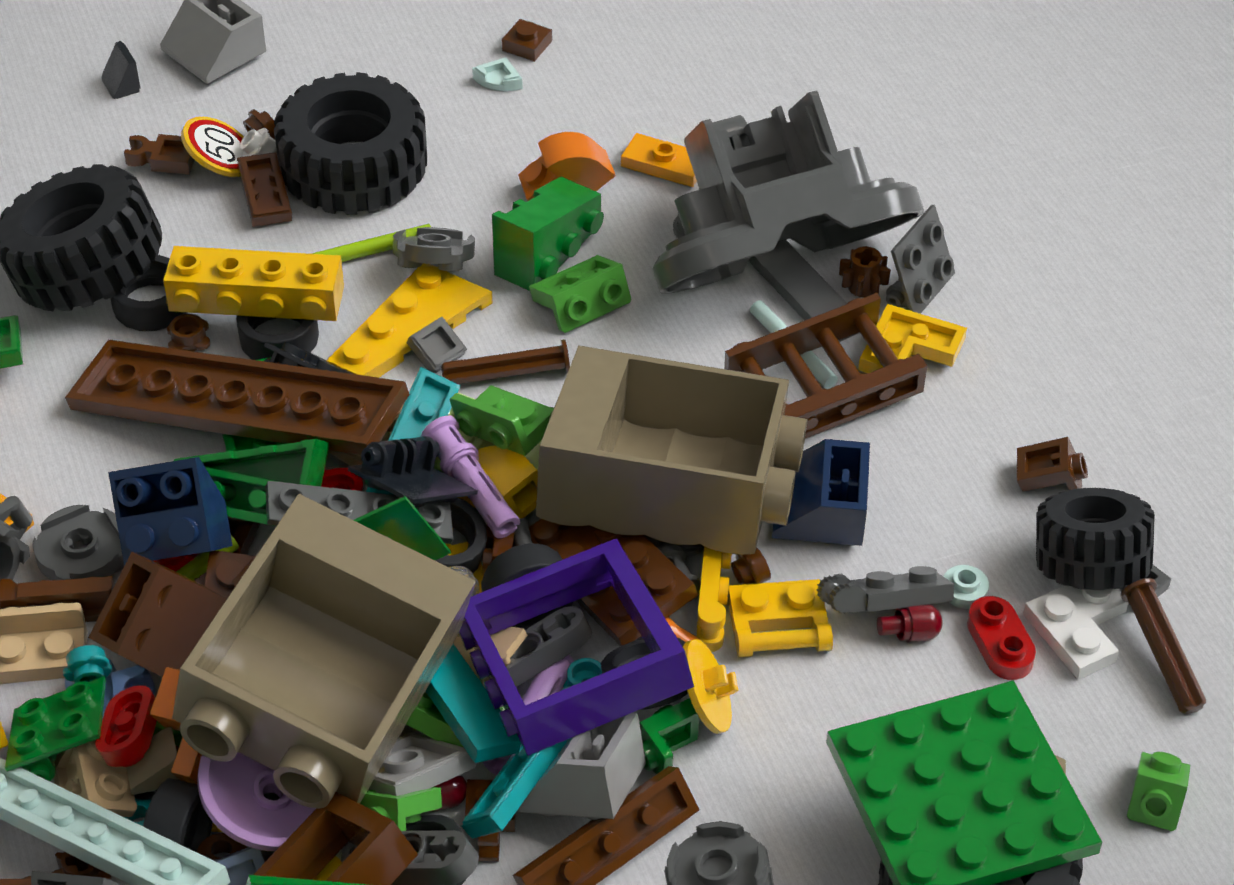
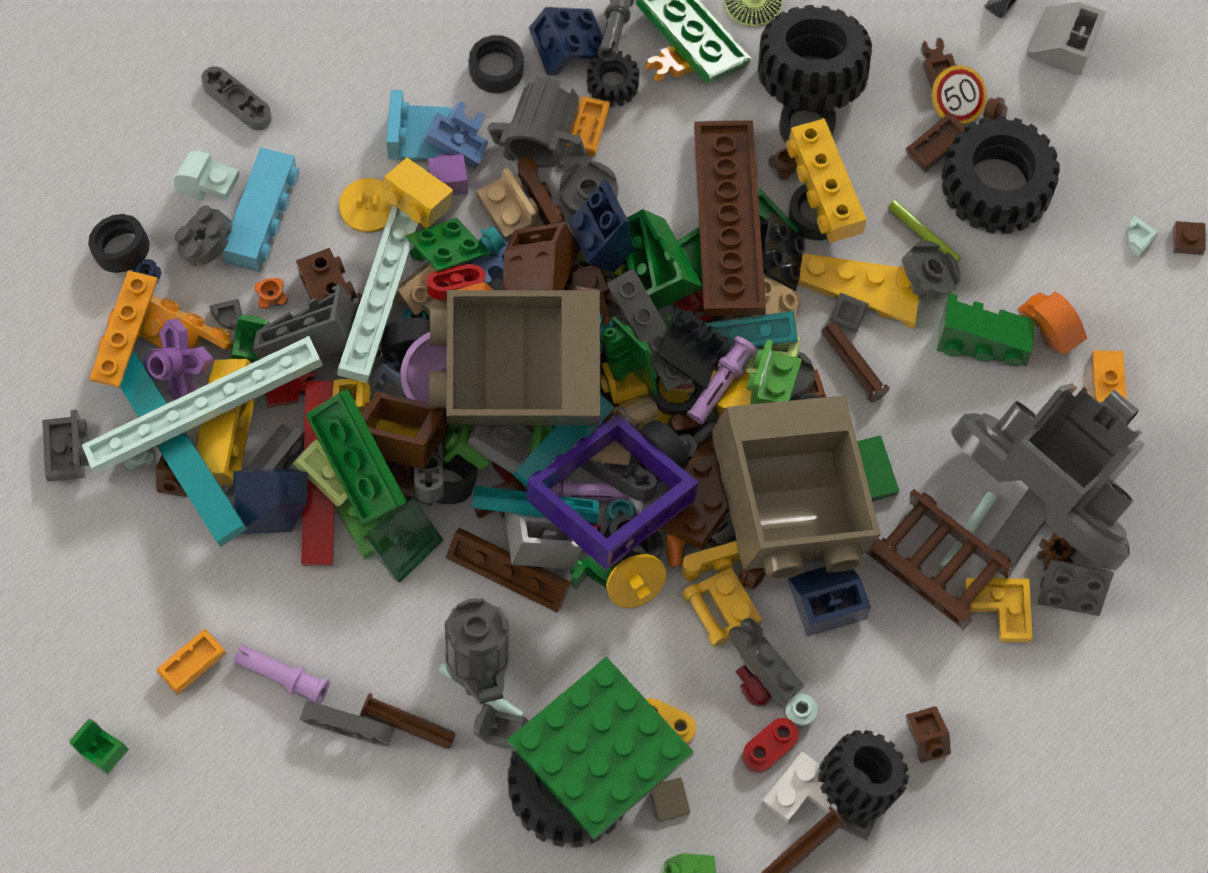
camera: 65 degrees right, 20 degrees up
white plate [240,128,276,157] -> none
bright green bracket [529,255,631,333] -> none

